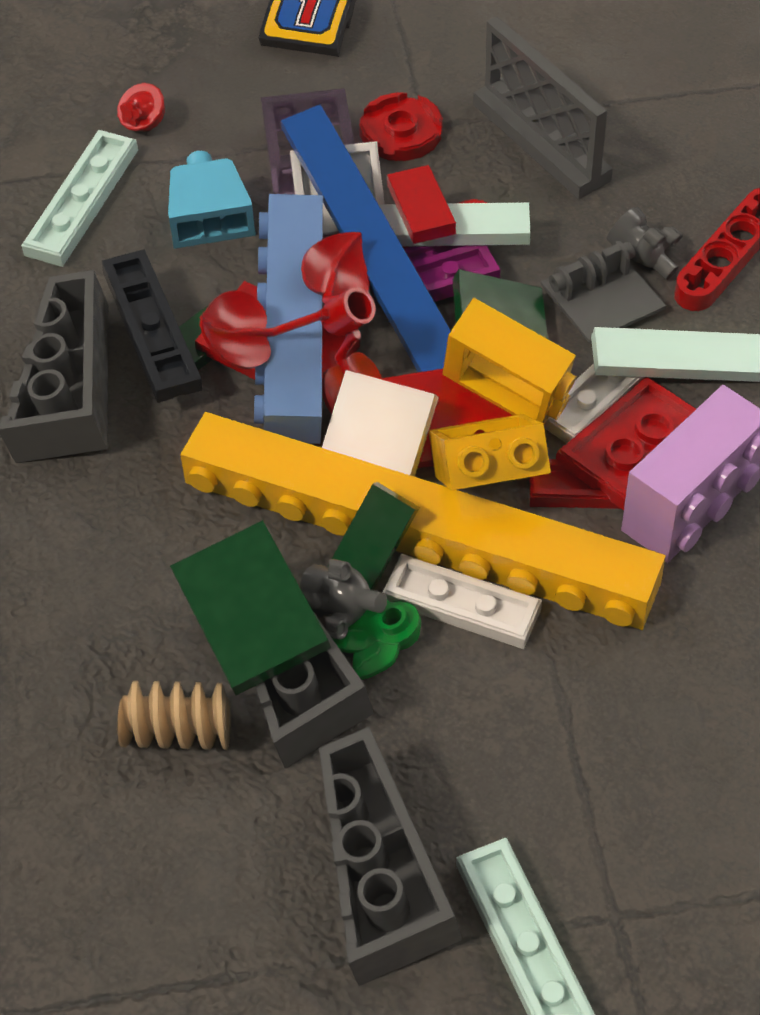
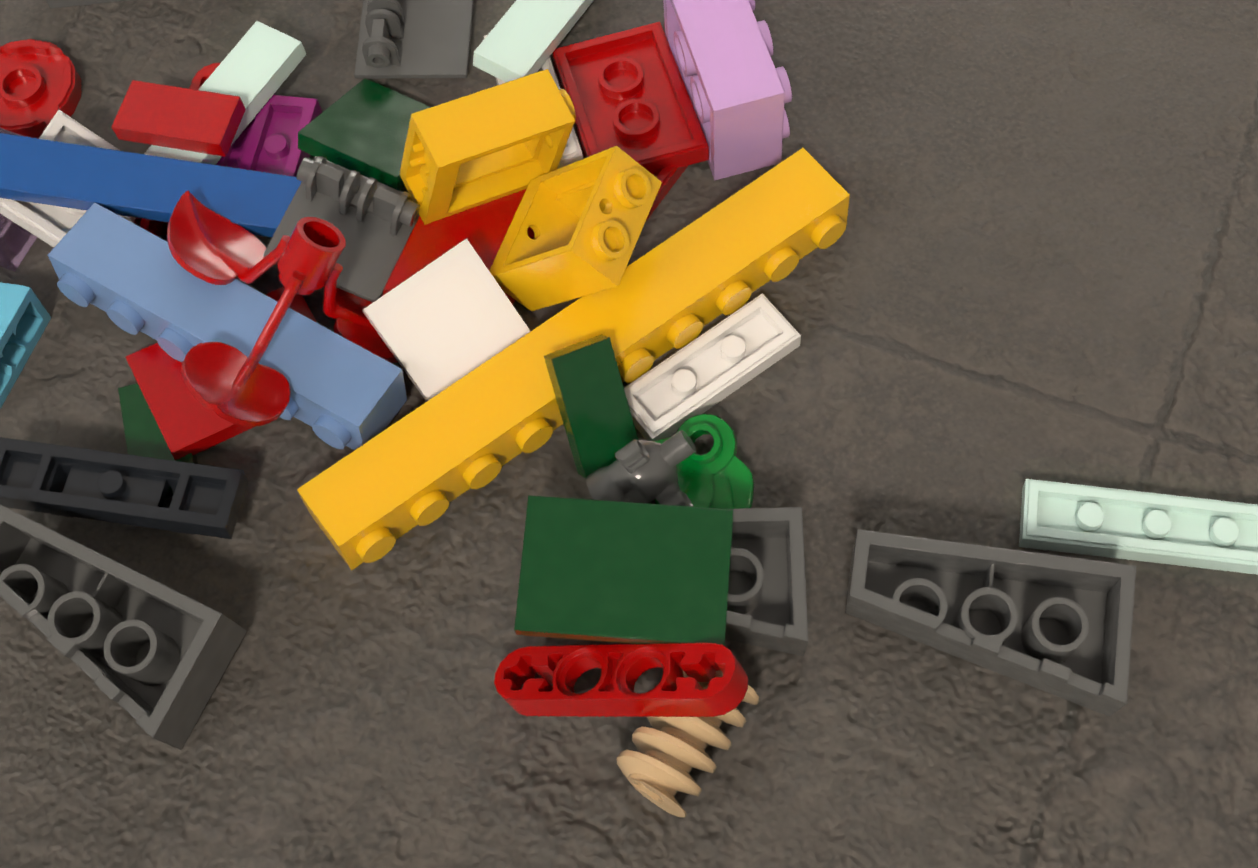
camera: 55 degrees left, 10 degrees up
none -> dark grey hinge [263,156,420,302]
none -> red beam [494,643,748,717]

